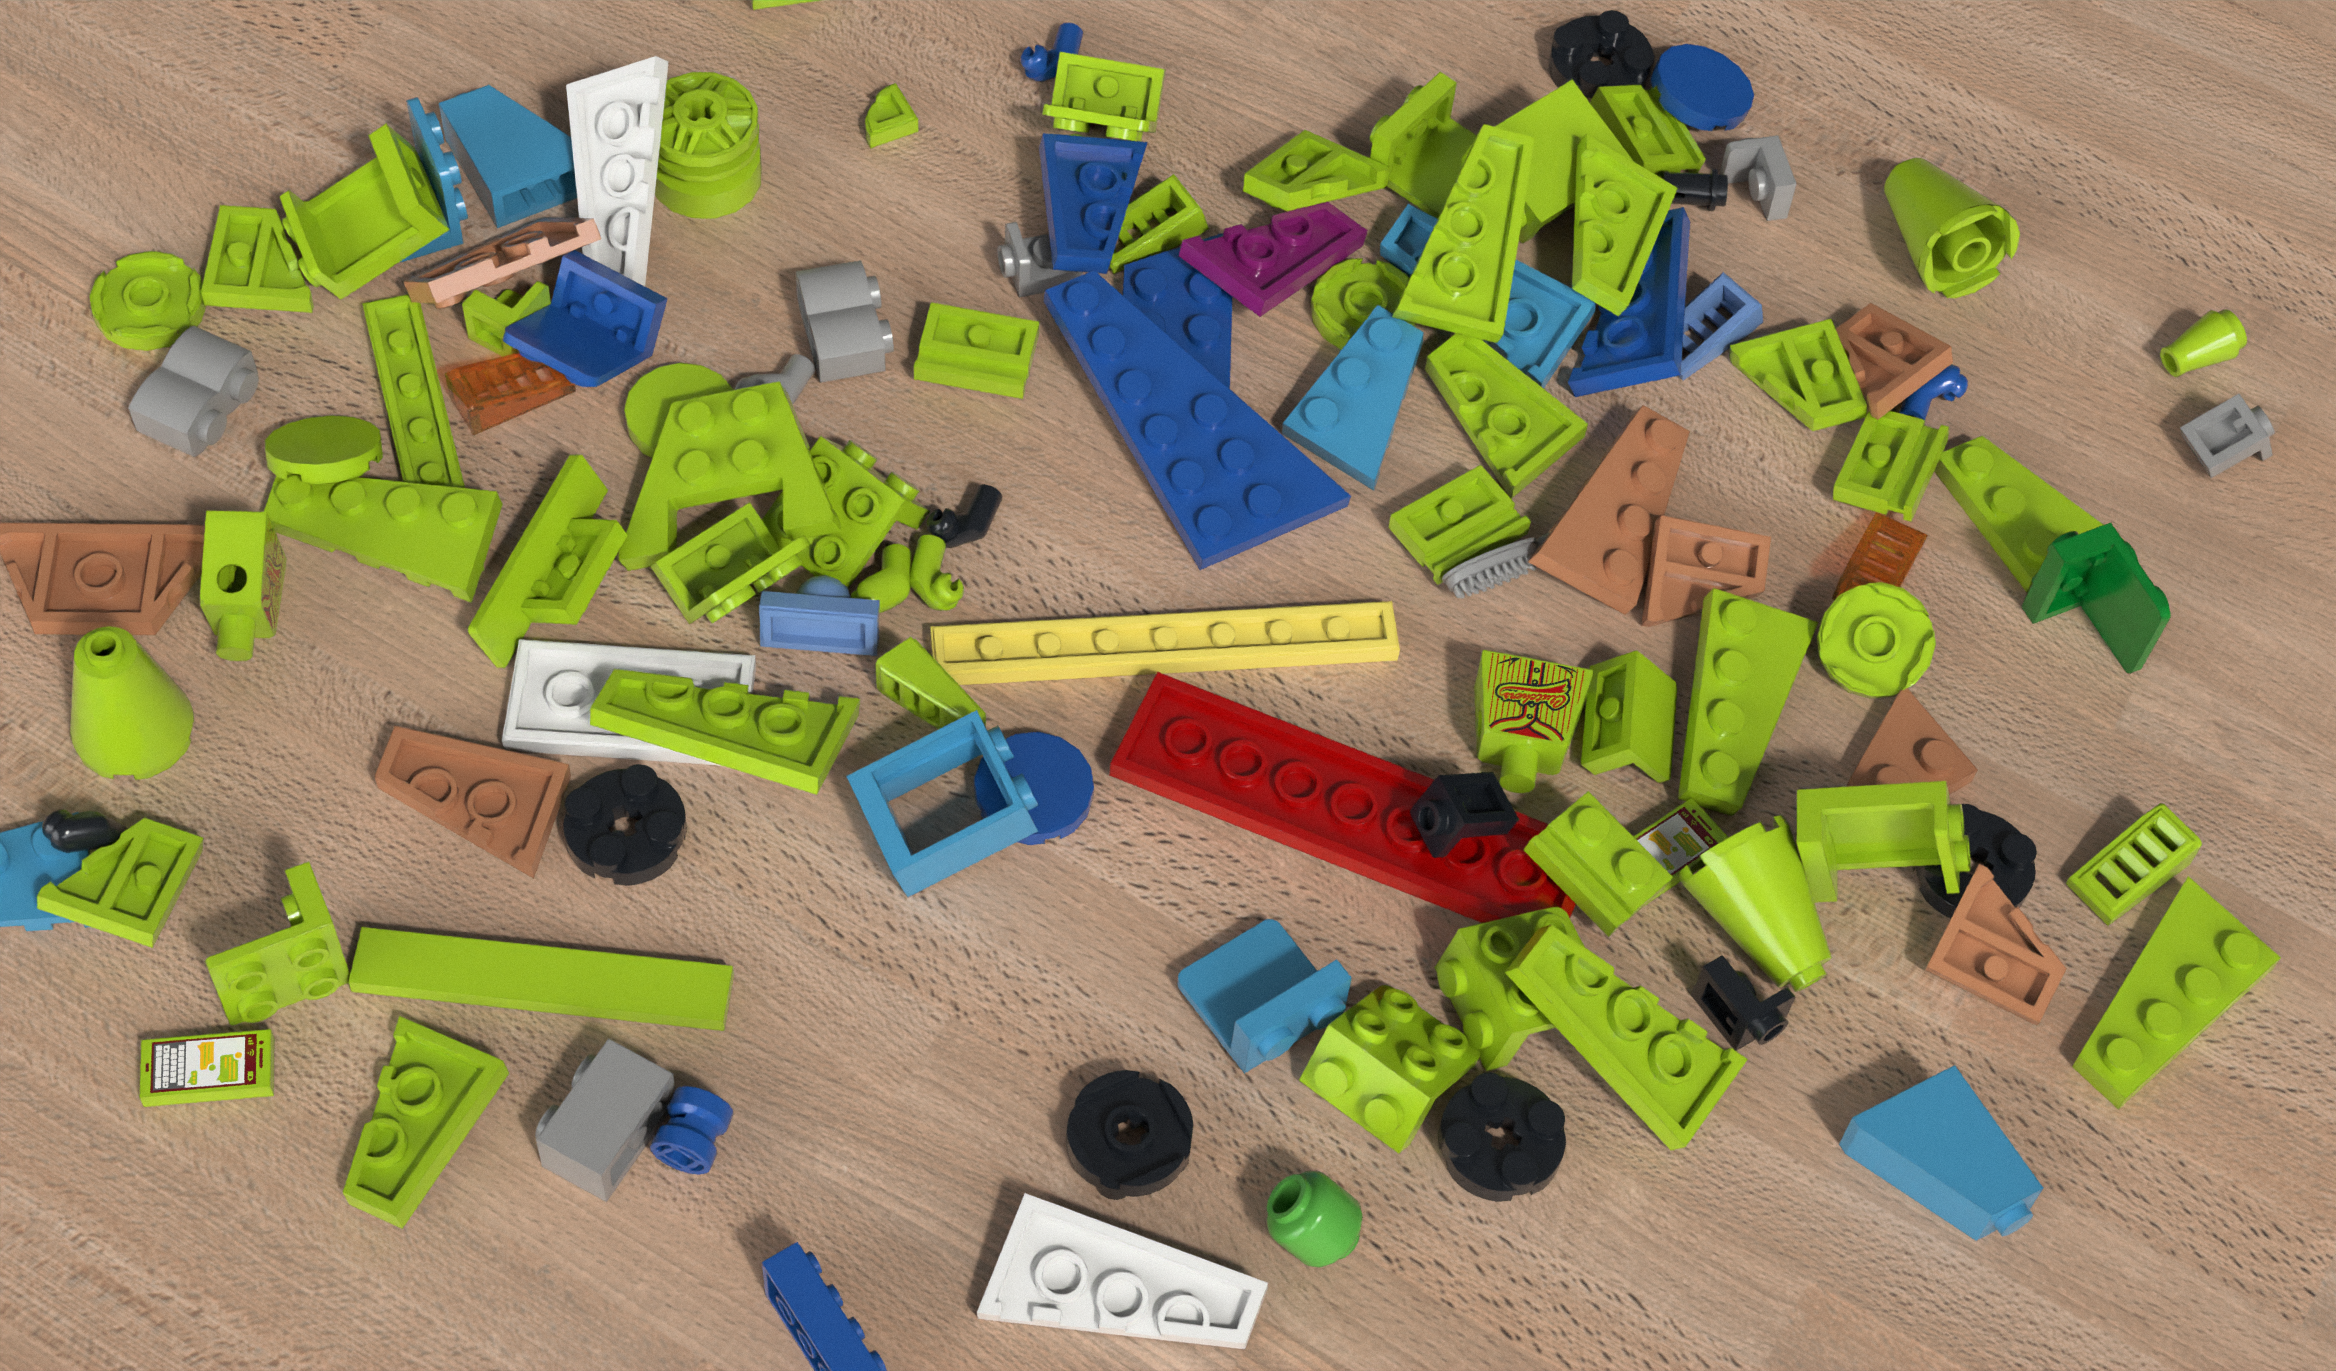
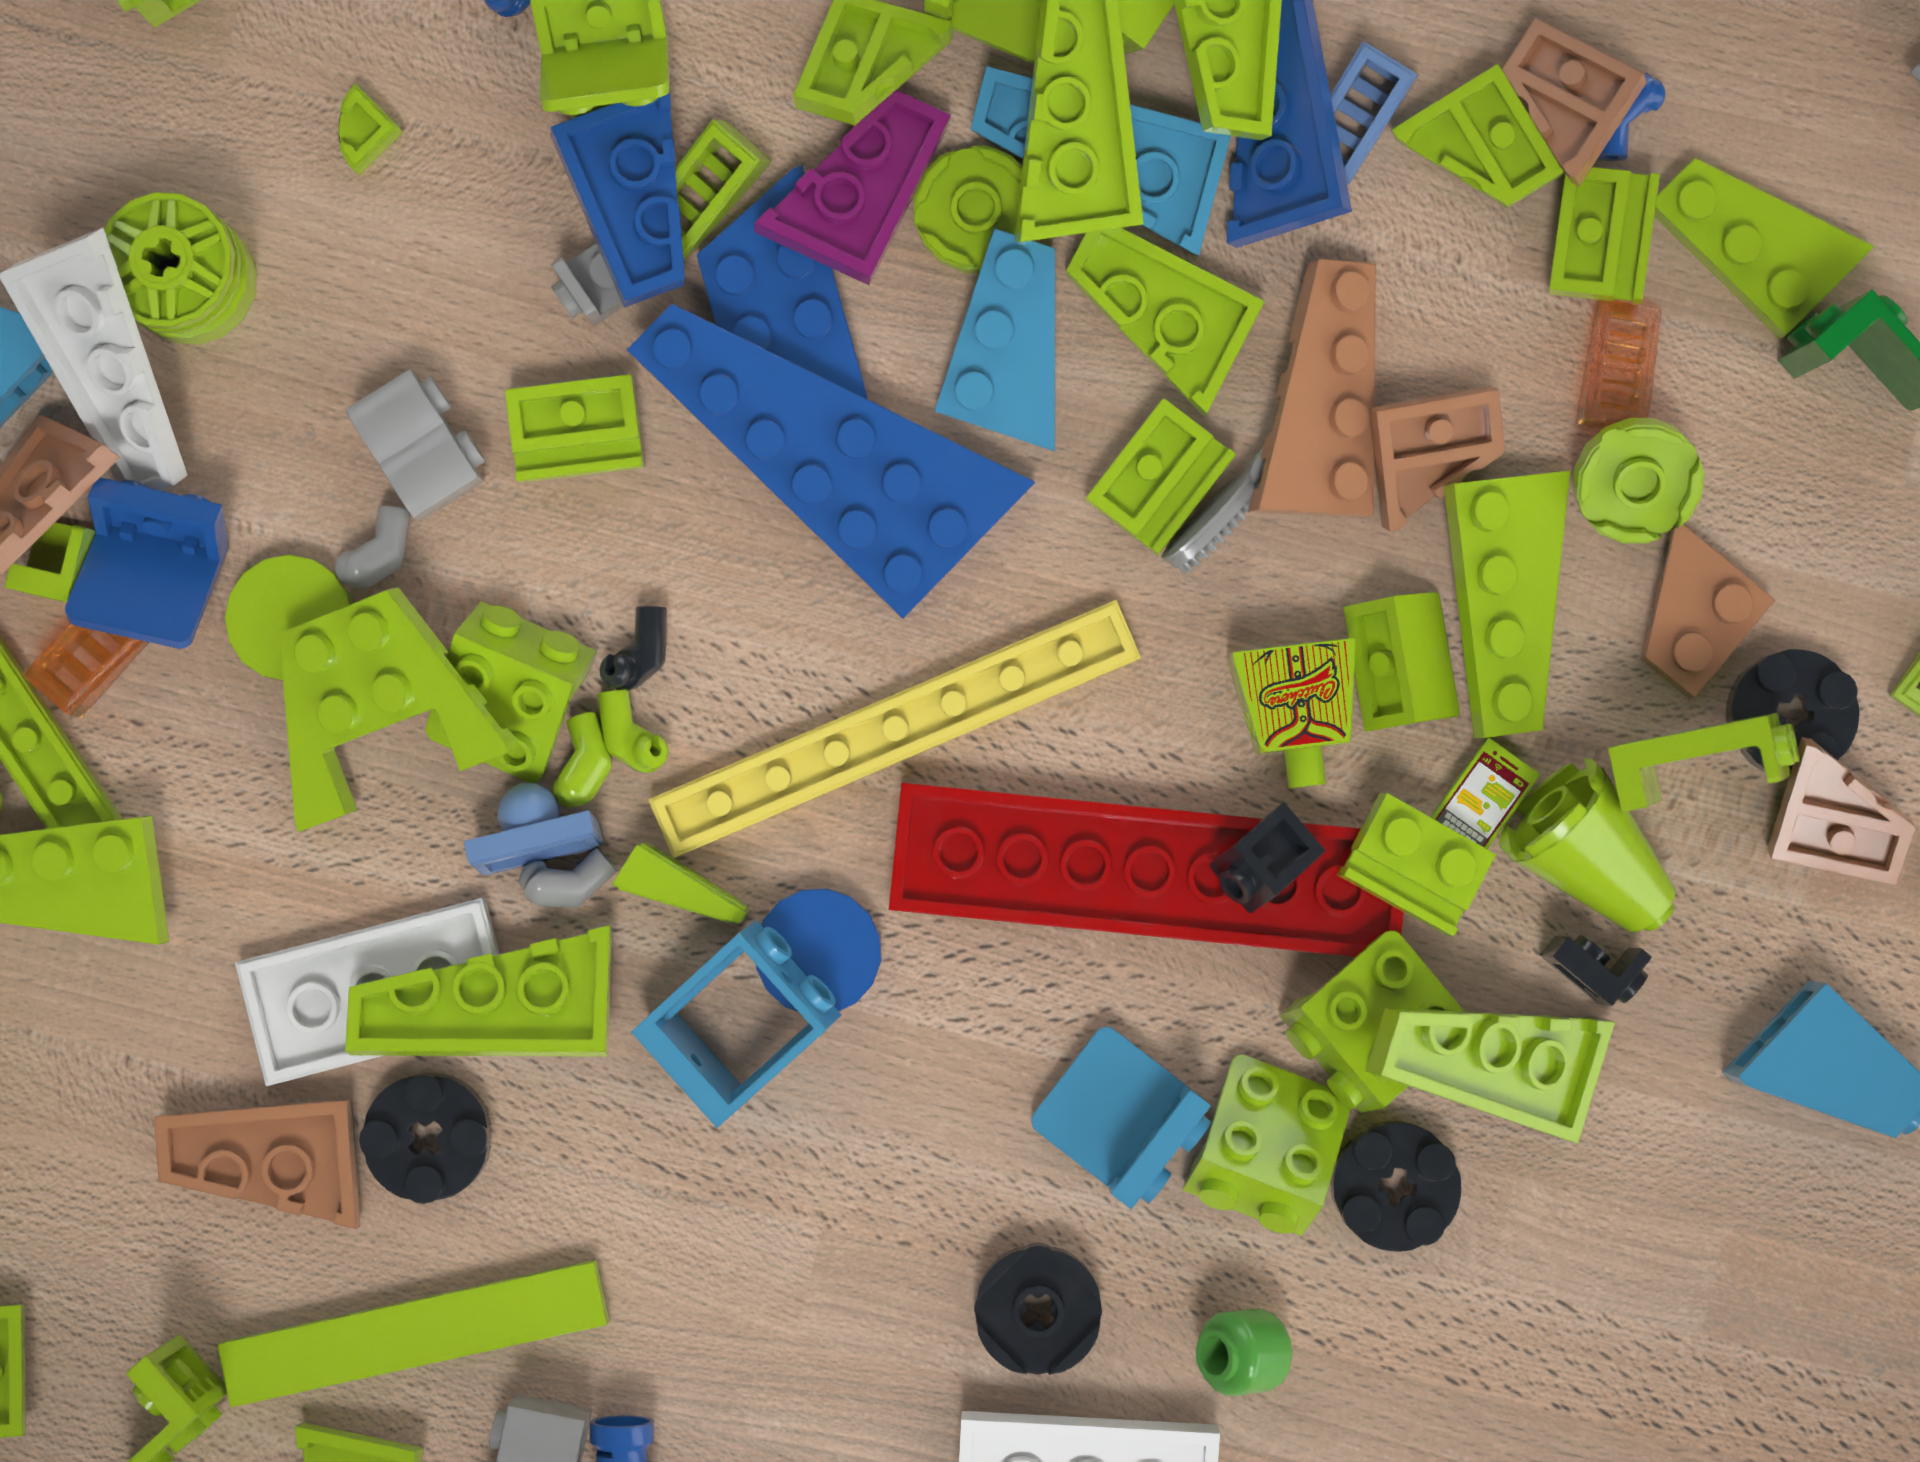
camera: 10 degrees left, 30 degrees up
lime bracket [468,454,628,668] -> none
lime bracket [651,502,811,625] -> none
none -> light grey arm [519,847,618,908]

